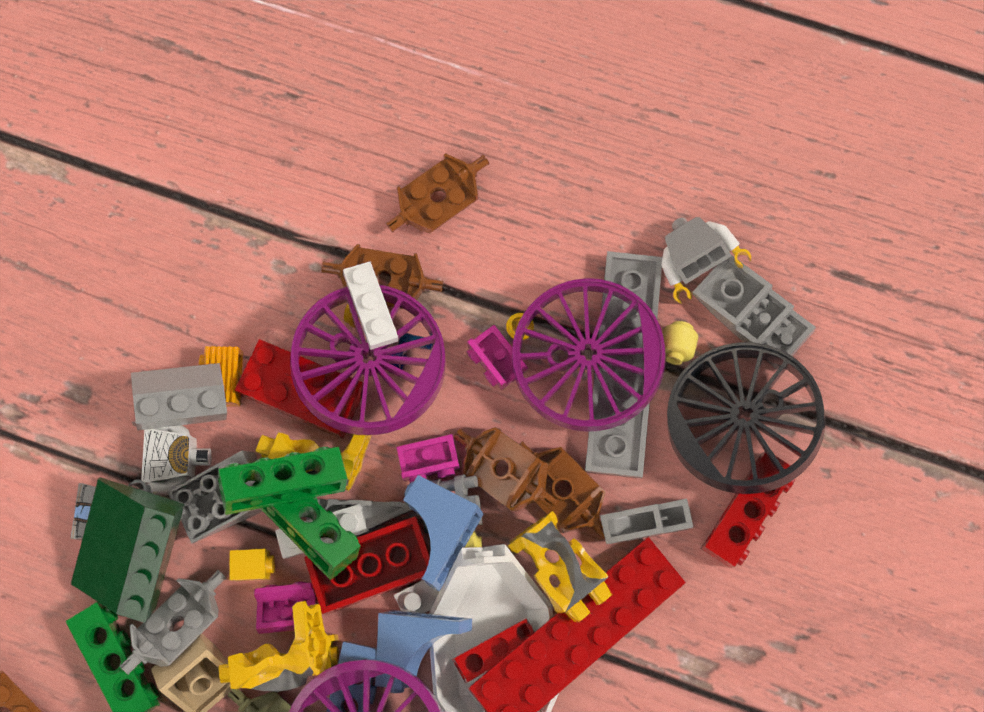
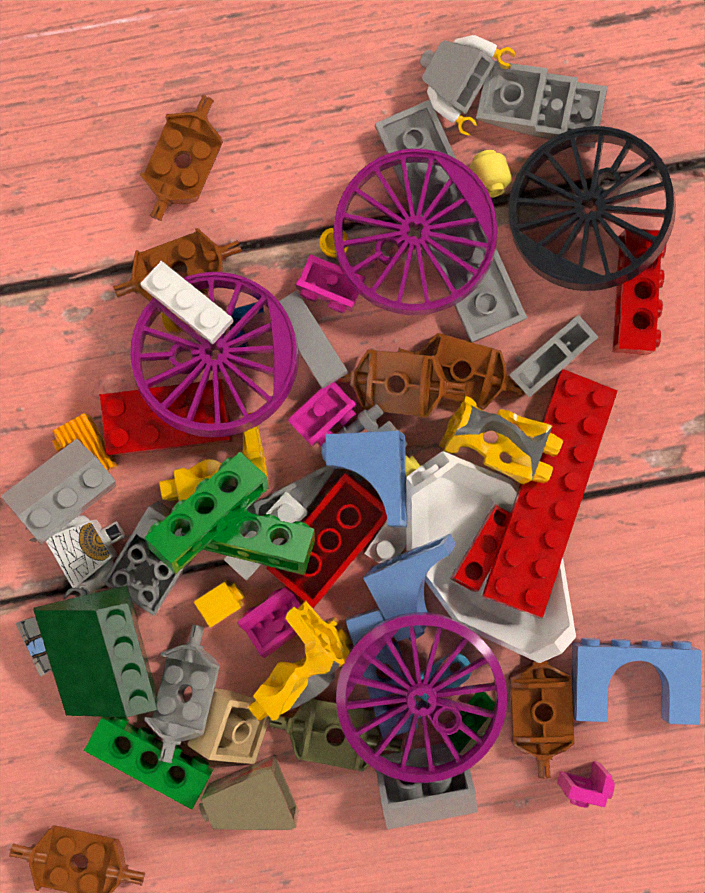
camera: 35 degrees left, 10 degrees up
none -> light grey slope [279,290,348,389]

